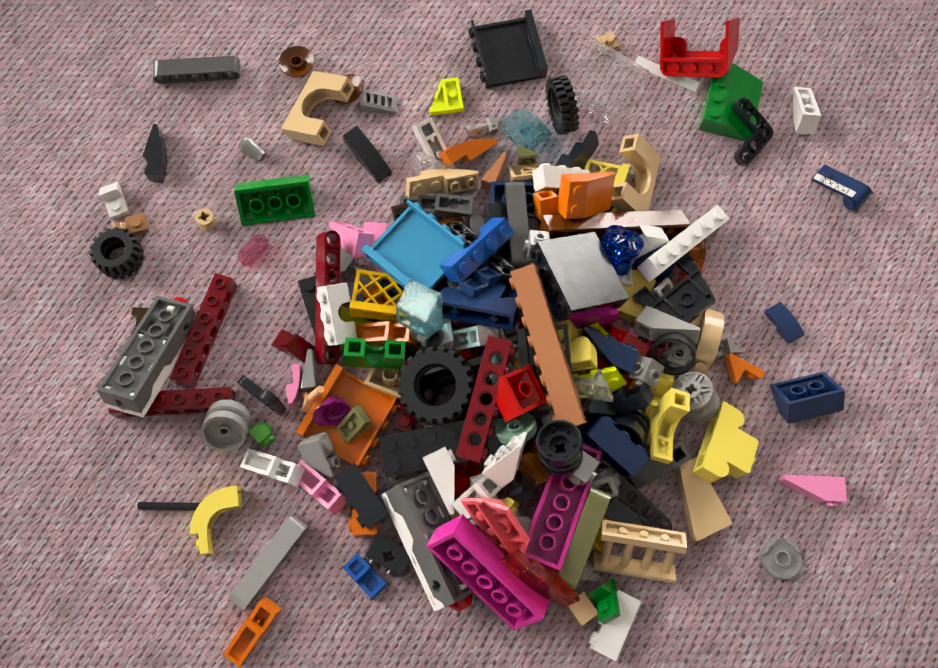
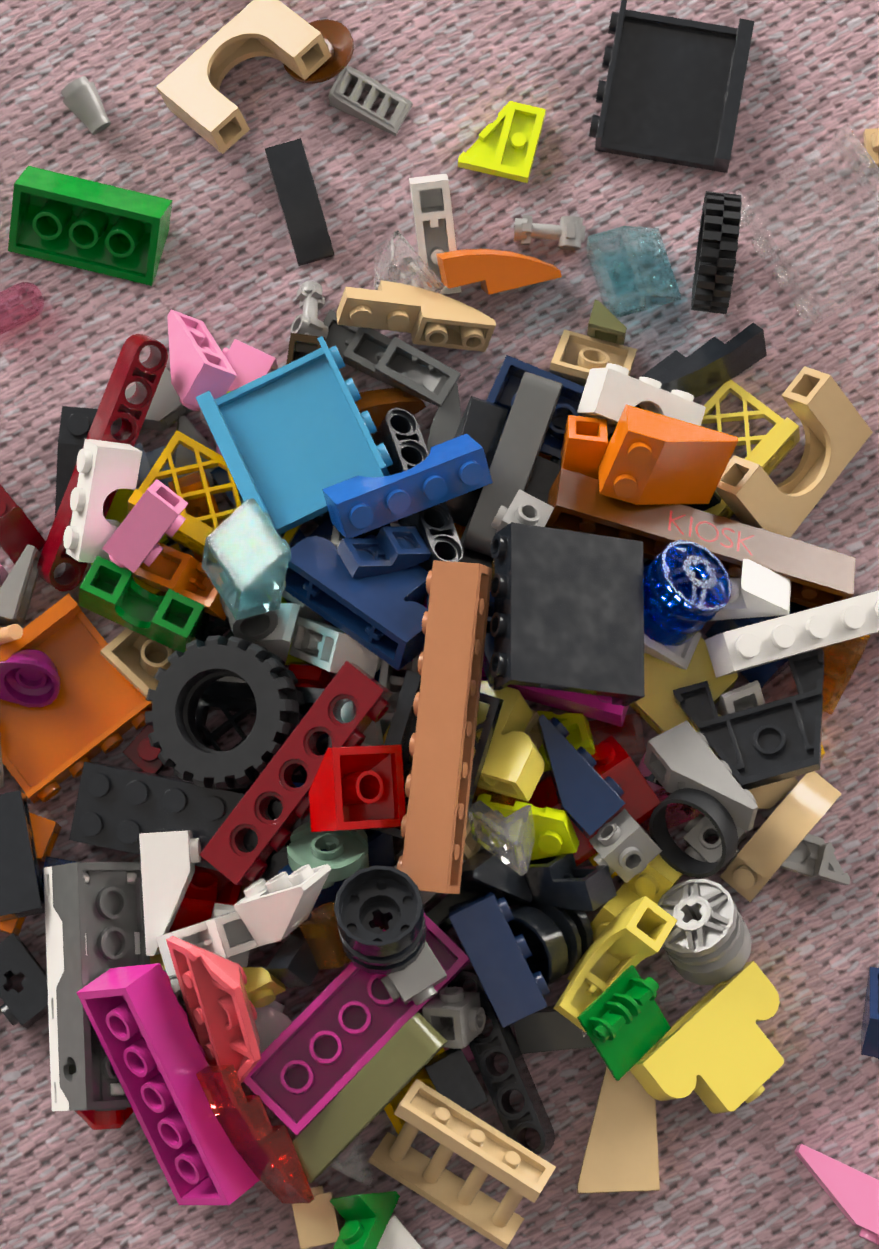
camera: 30 degrees right, 5 degrees up
olive slope [337,405,372,444] -> none
nougat slope [481,152,507,190] -> none
orange slope [724,353,765,384] -> none
none -> bright pink brick [102,479,188,573]
none -> light grey bar [291,281,329,338]
none -> green hinge [577,965,671,1081]

